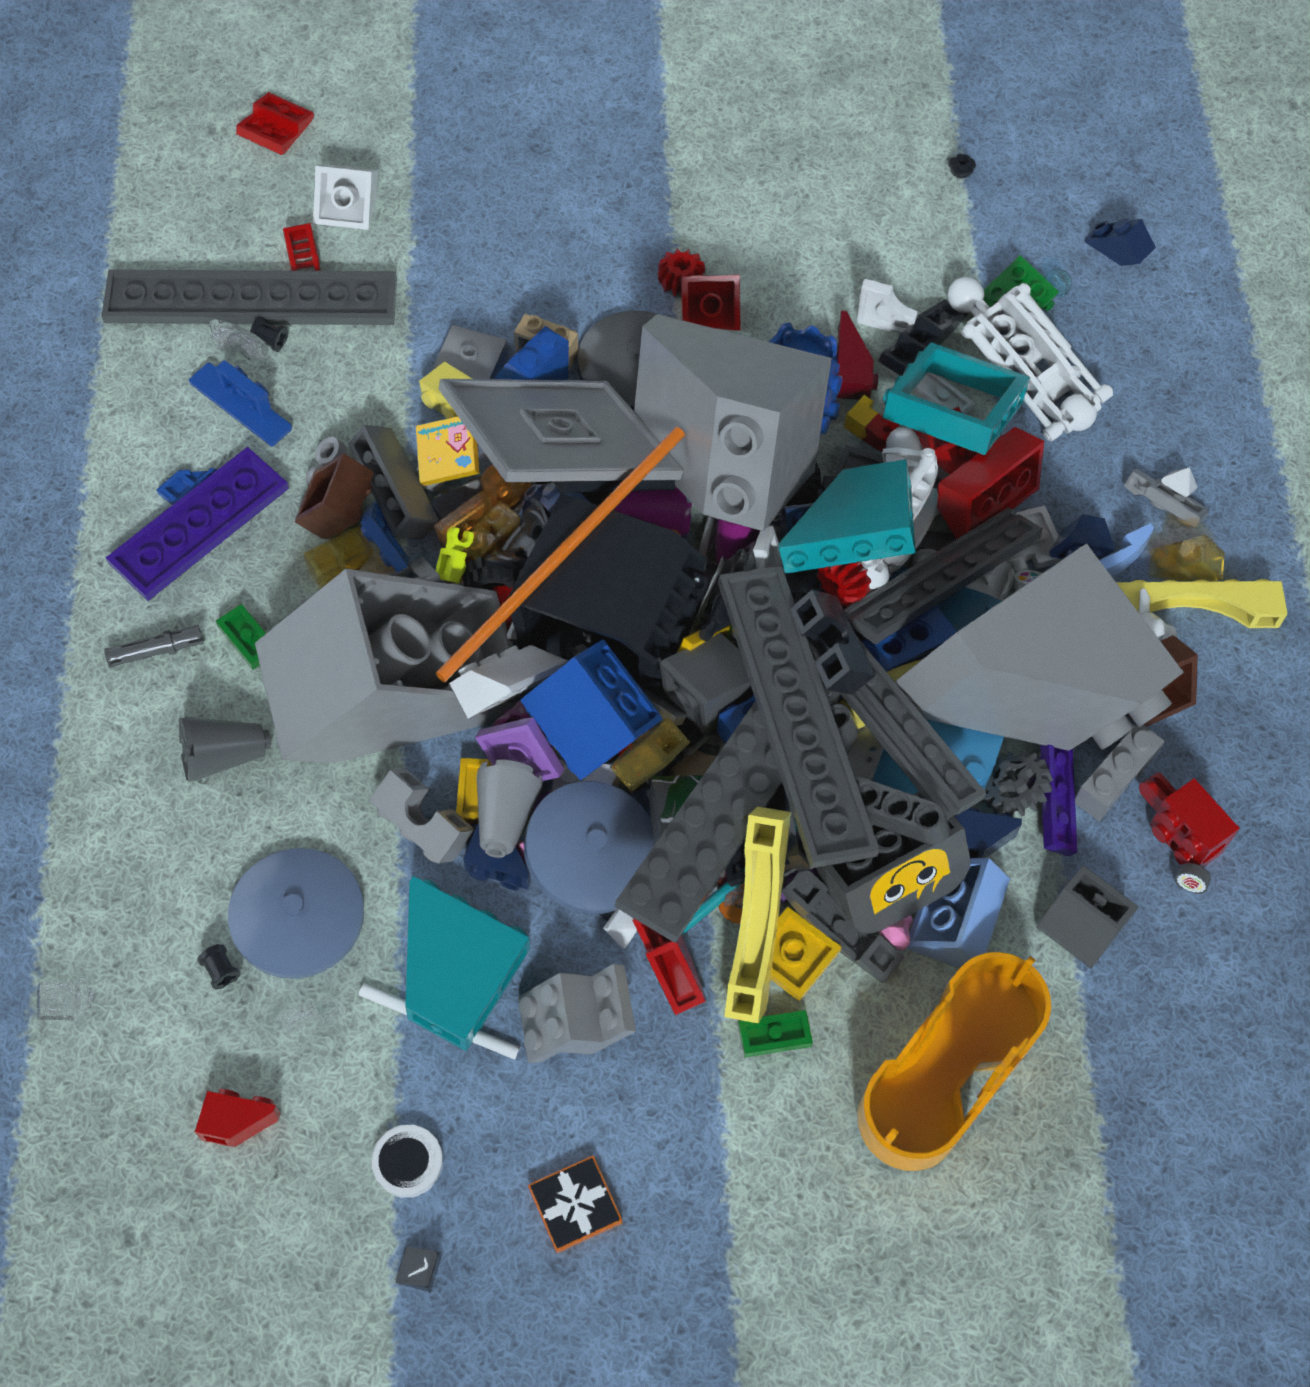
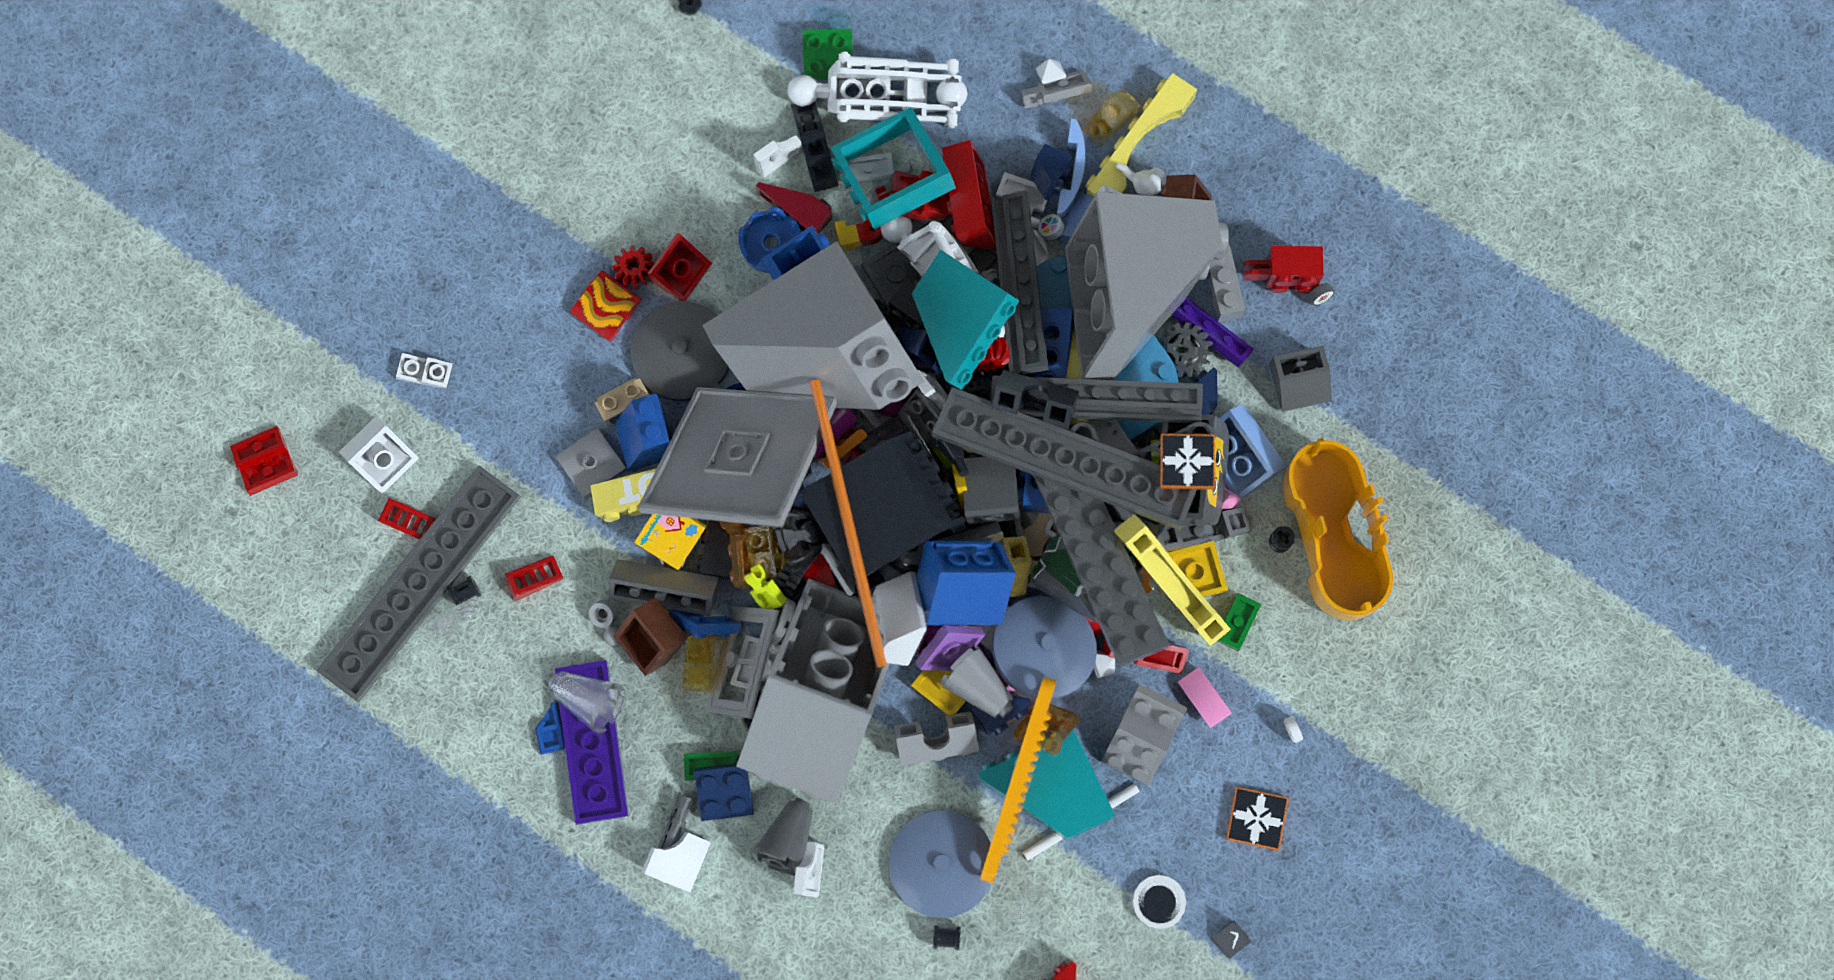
camera: 50 degrees left, 15 degrees up
blue bracket [189,360,292,447] -> none
none -> white slope [396,353,453,389]
none -> red slope [505,555,563,602]
none -> clear cone [548,671,624,734]
none -> slope [570,270,643,341]
none -> white tile [641,832,711,892]
none -> dark blue plate [694,763,754,821]
none -> white tile [793,842,824,898]
none -> light orange gear [980,676,1057,884]
none -> clear orange plate [1013,704,1080,755]
none -> black tile [1160,434,1215,489]
none -> bright pink slope [1178,667,1232,728]
none -> black bush [1269,526,1295,553]
none -> white tile [1283,716,1303,743]

